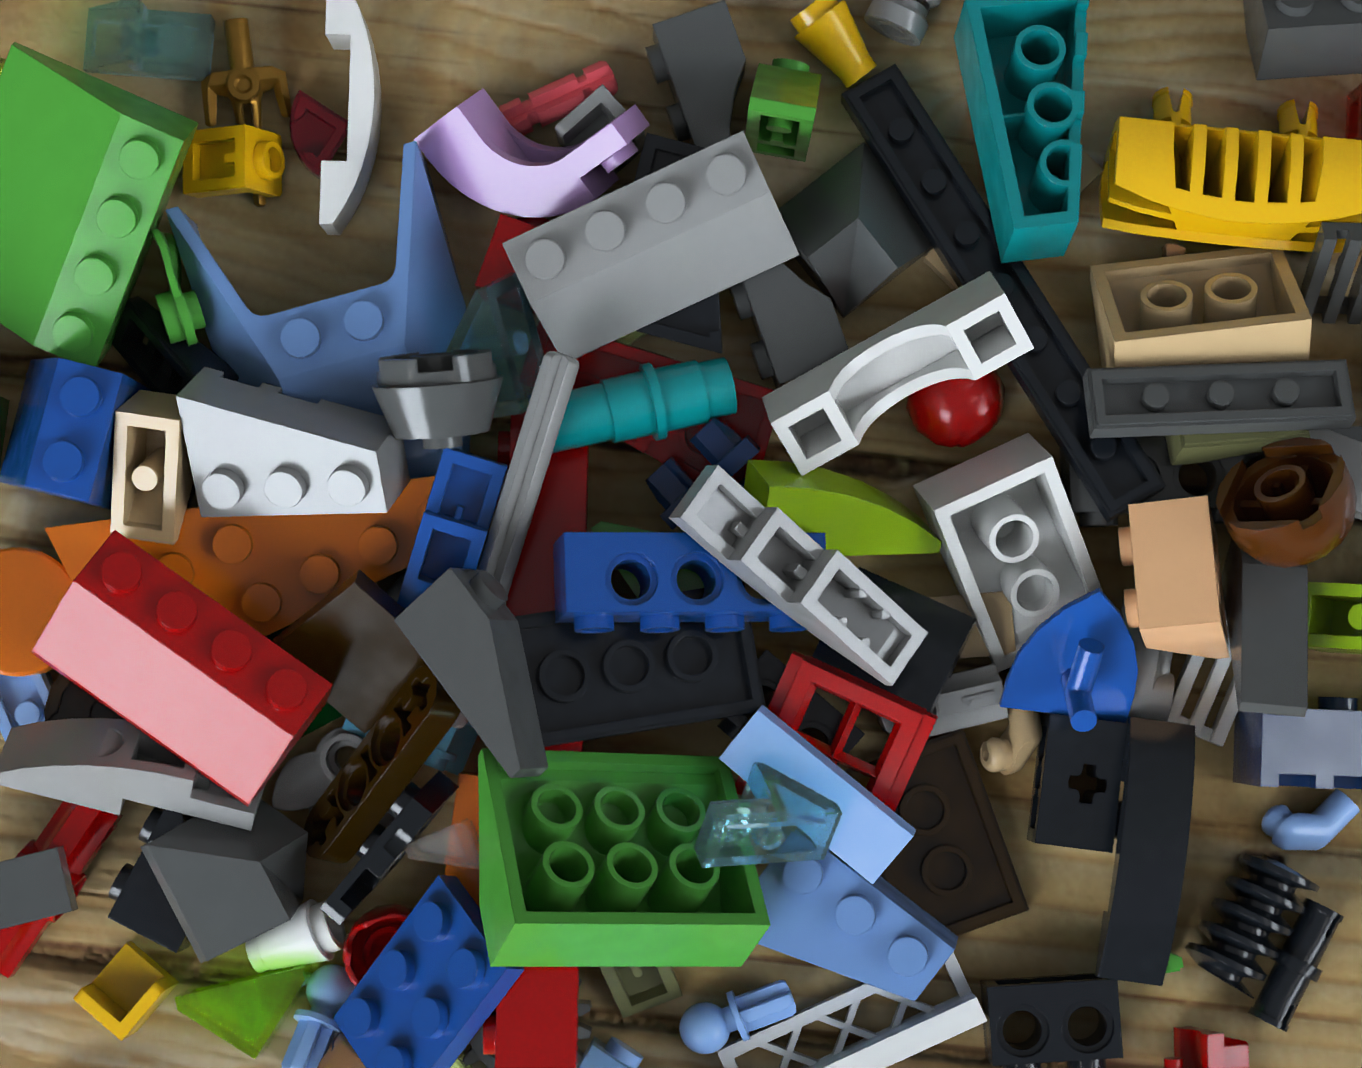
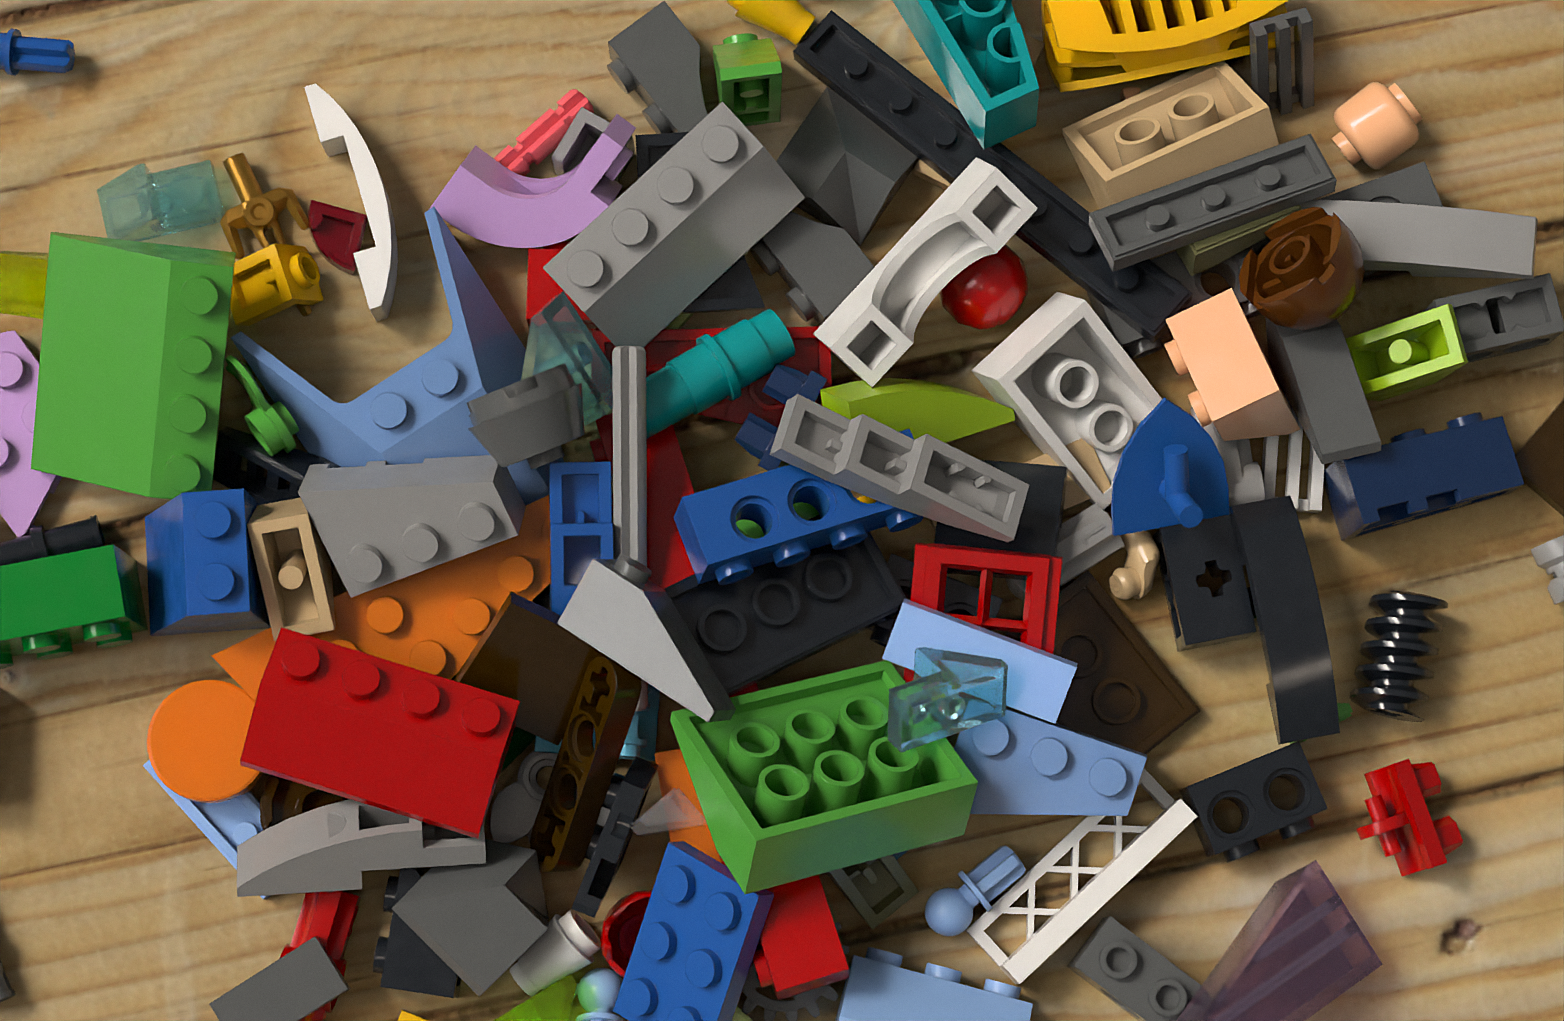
camera: 25 degrees left, 5 degrees down
black pin [1248,898,1344,1032] -> none
light blue arm [1261,789,1360,850] -> none

